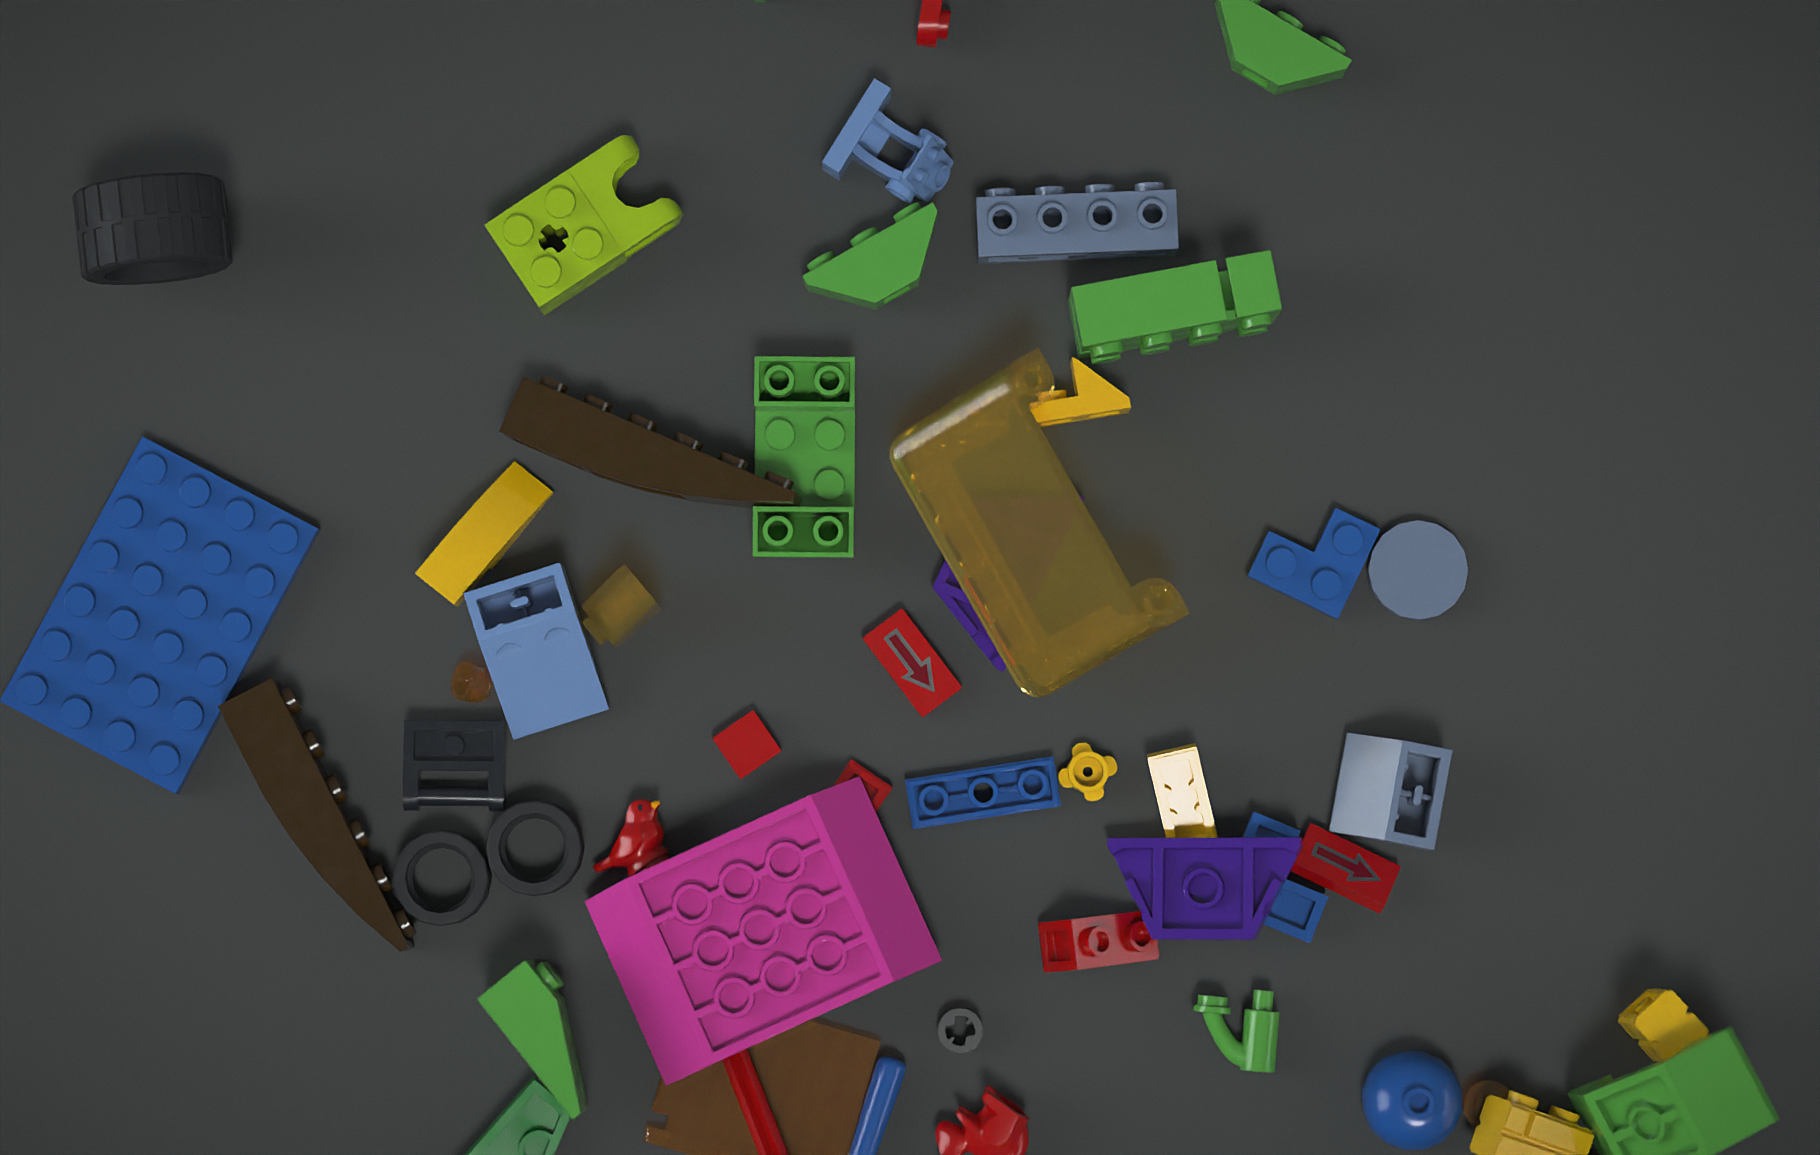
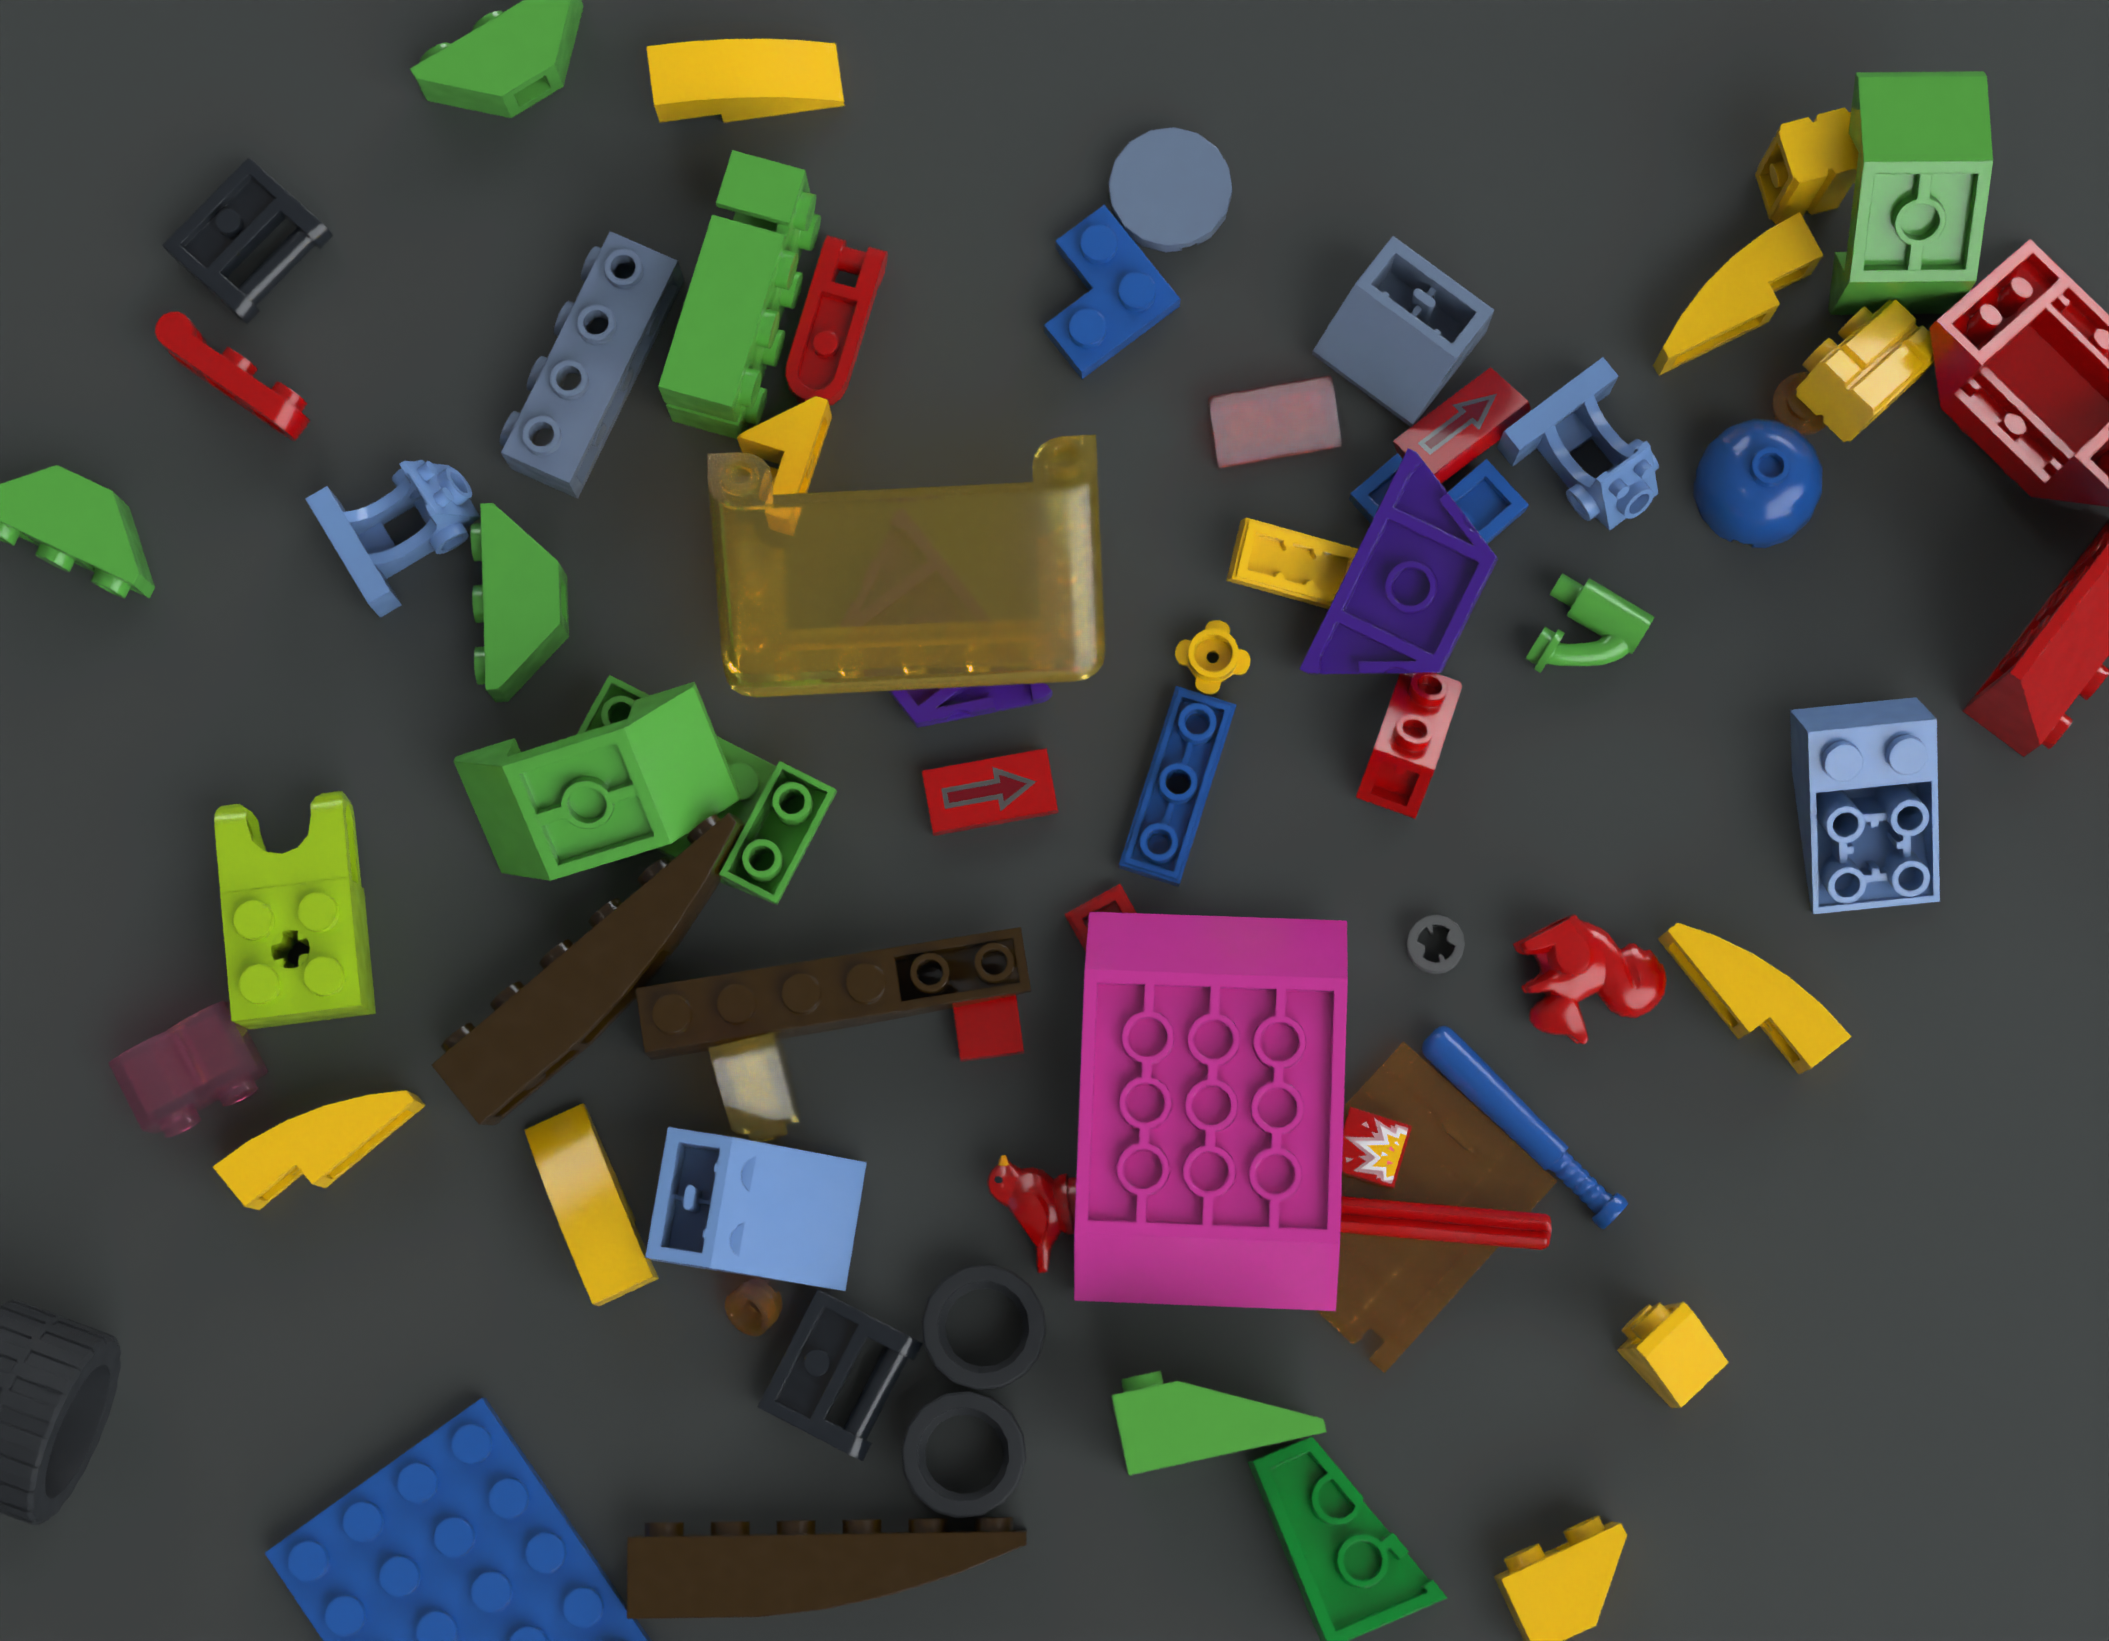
camera: 60 degrees left, 5 degrees down
none -> clear pink brick [108,1001,269,1138]
none -> yellow slope [213,1090,426,1210]
none -> bright green slope [453,681,740,881]
none -> dark brown slope [635,927,1031,1060]
none -> yellow slope [646,39,845,123]
none -> red plate [785,235,888,406]
none -> slope [1207,376,1341,469]
none -> tile [1342,1107,1412,1190]
none -> medium blue tile [1497,357,1659,531]
none -> yellow slope [1653,212,1823,376]

